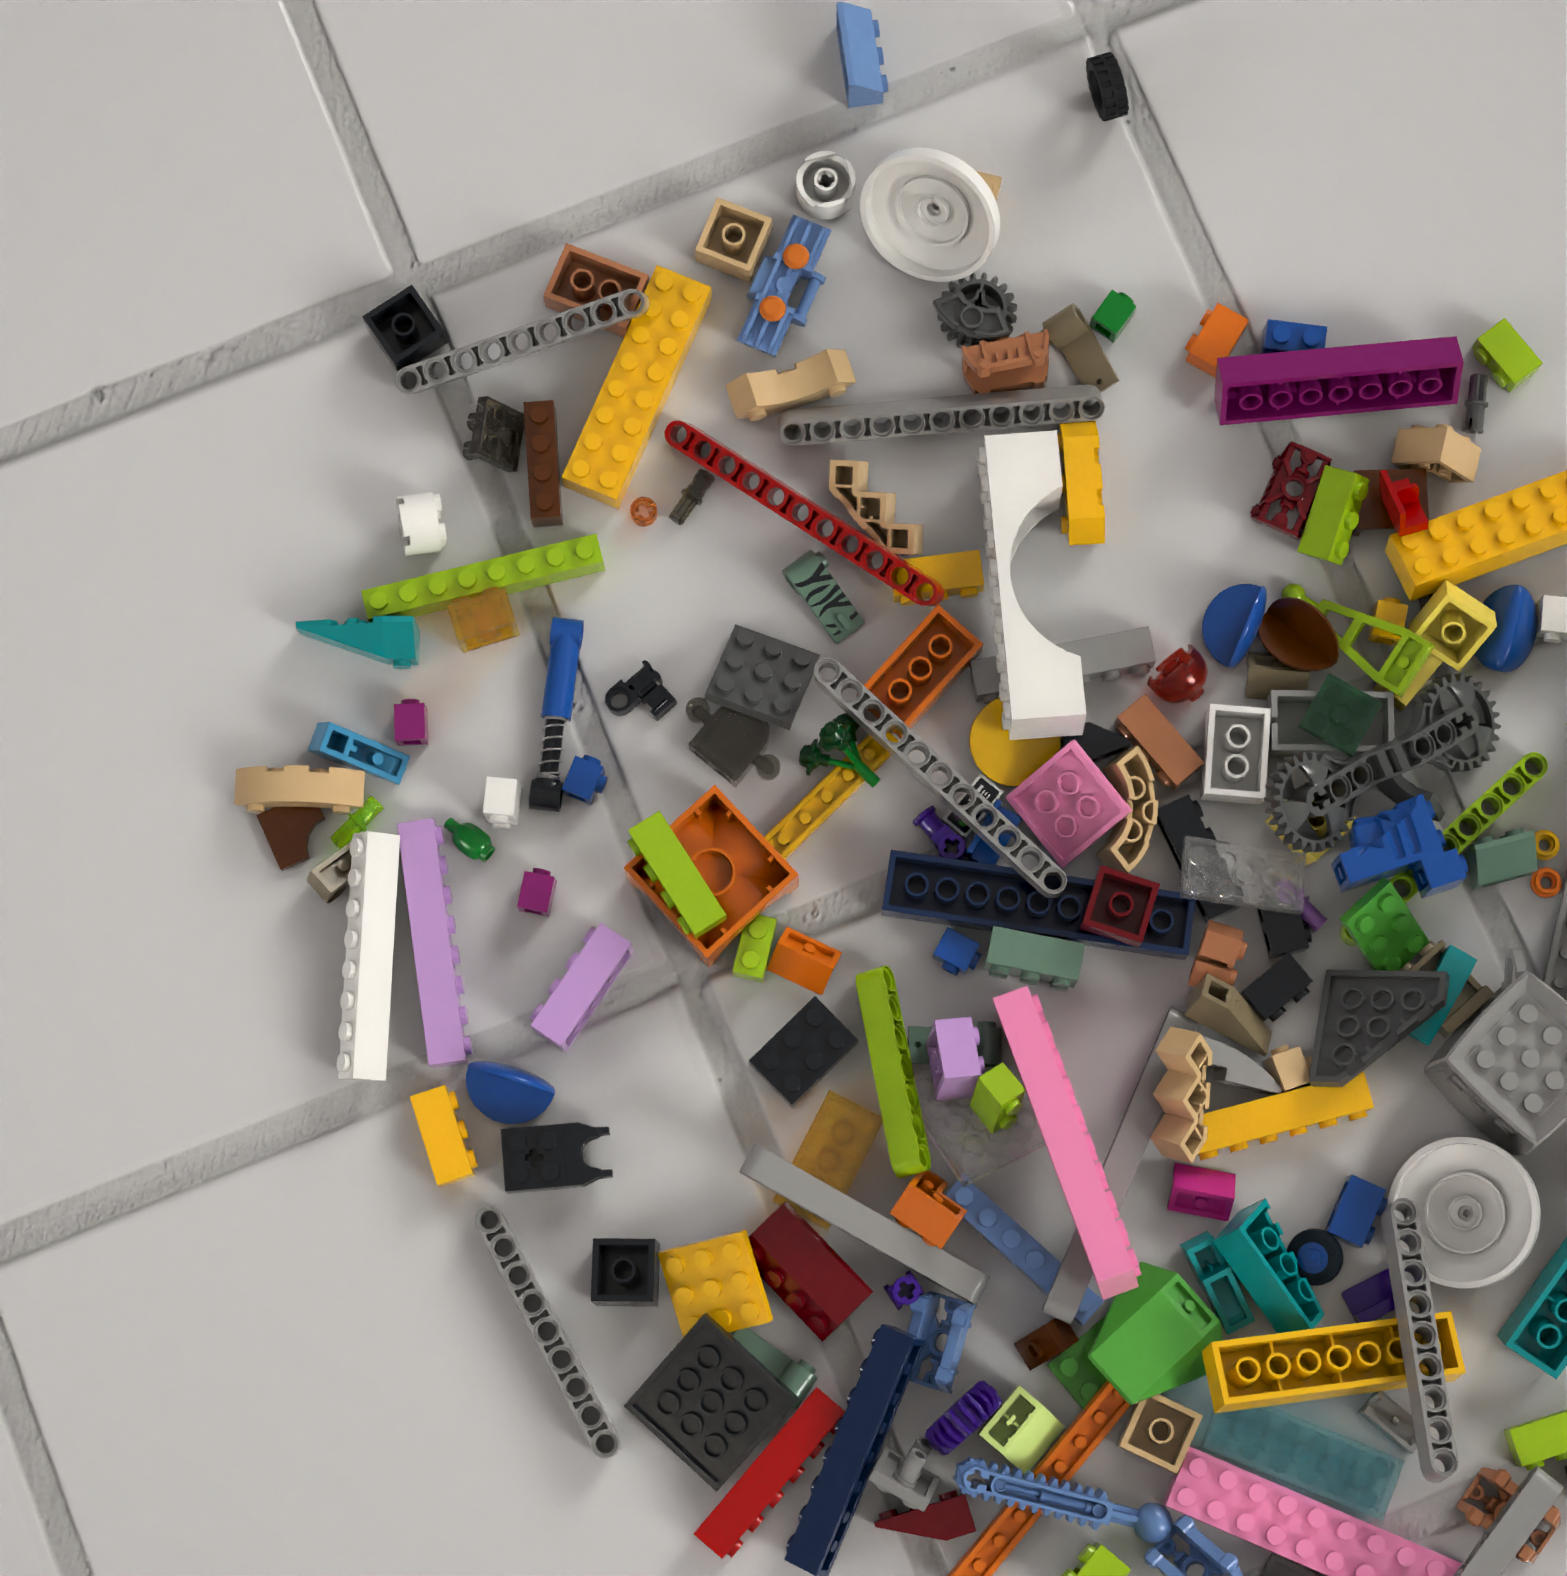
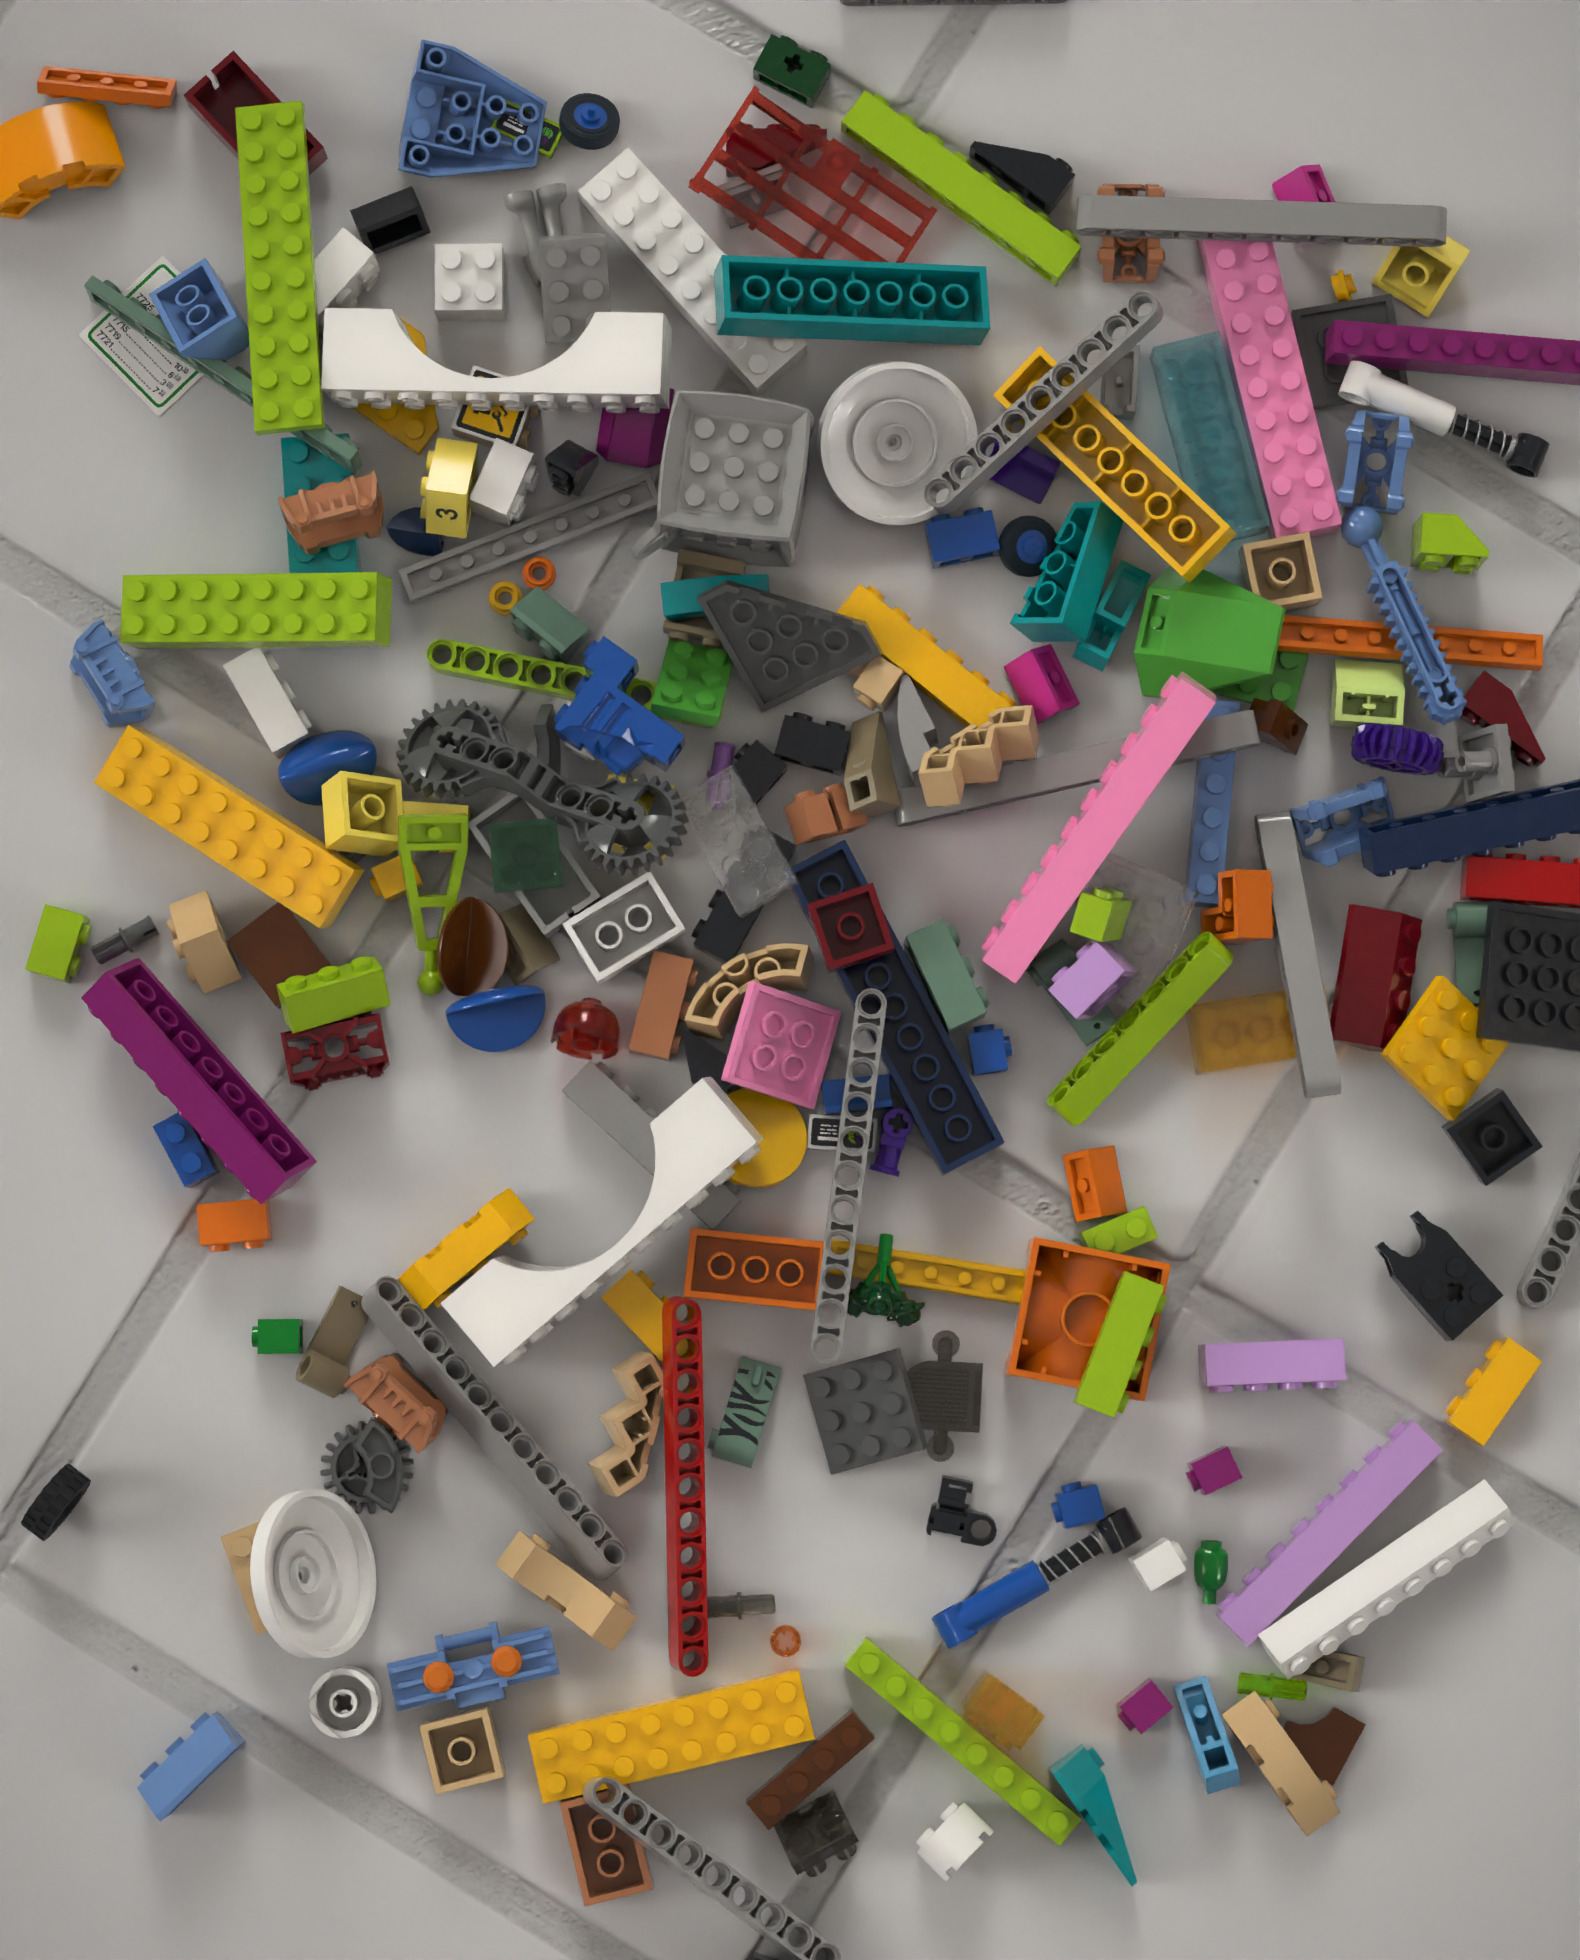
camera: 130 degrees left, 5 degrees up
blue piece [466,1061,555,1124] -> none
black brick [749,996,858,1108] -> none
dark purple connector [883,1270,924,1311] -> none
red panel [1379,469,1429,537] -> none

